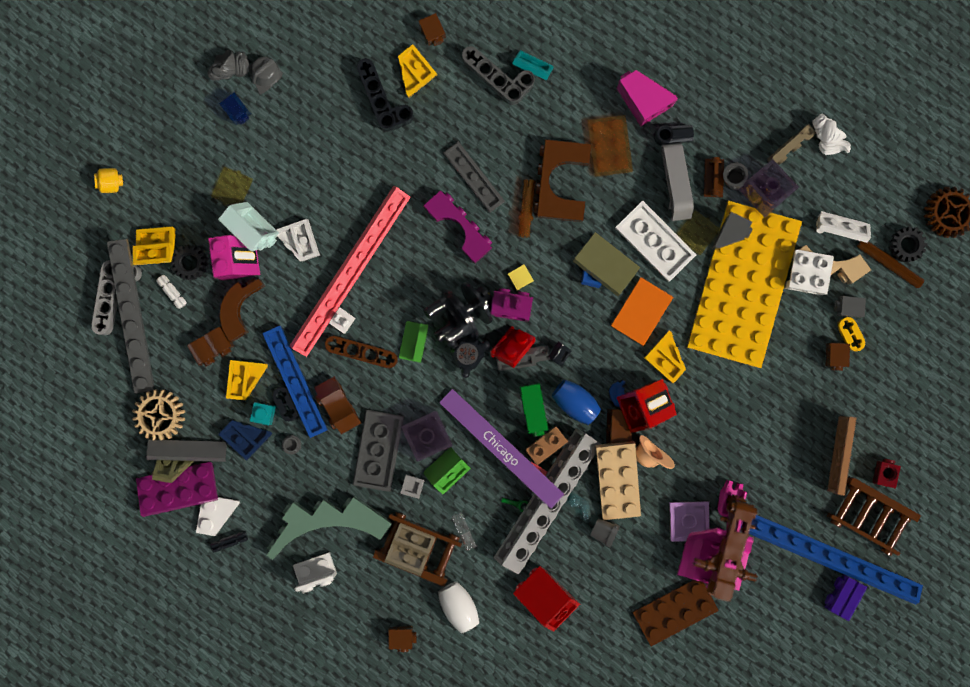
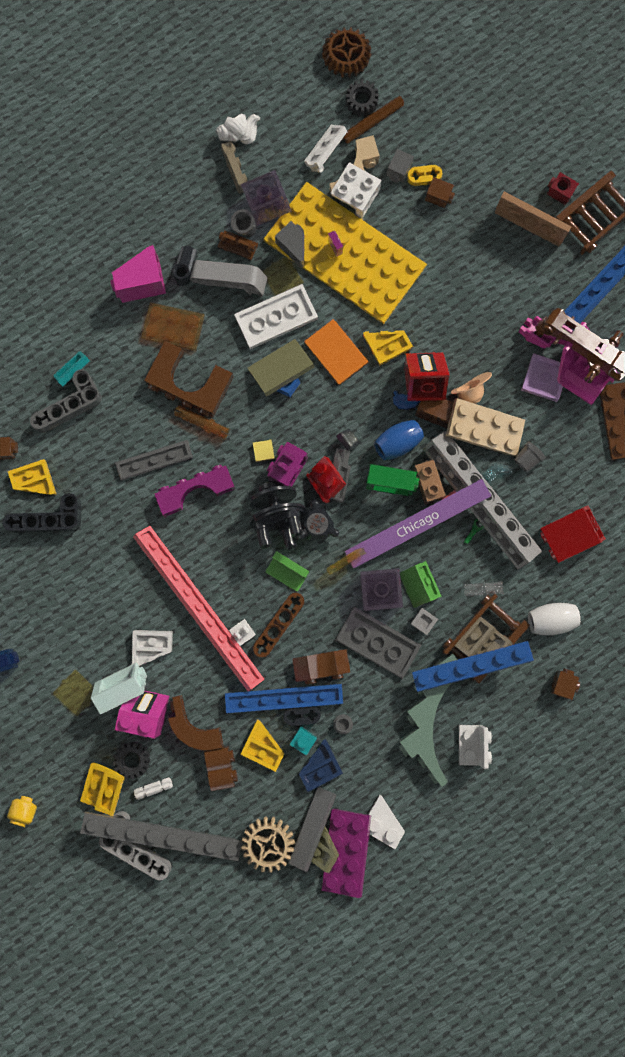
camera: 70 degrees left, 5 degrees down
black axle [210,531,248,553] -> none
none -> clear yellow tile [326,548,367,575]
none -> magenta tile [328,231,343,257]
none -> blue plate [412,641,534,692]

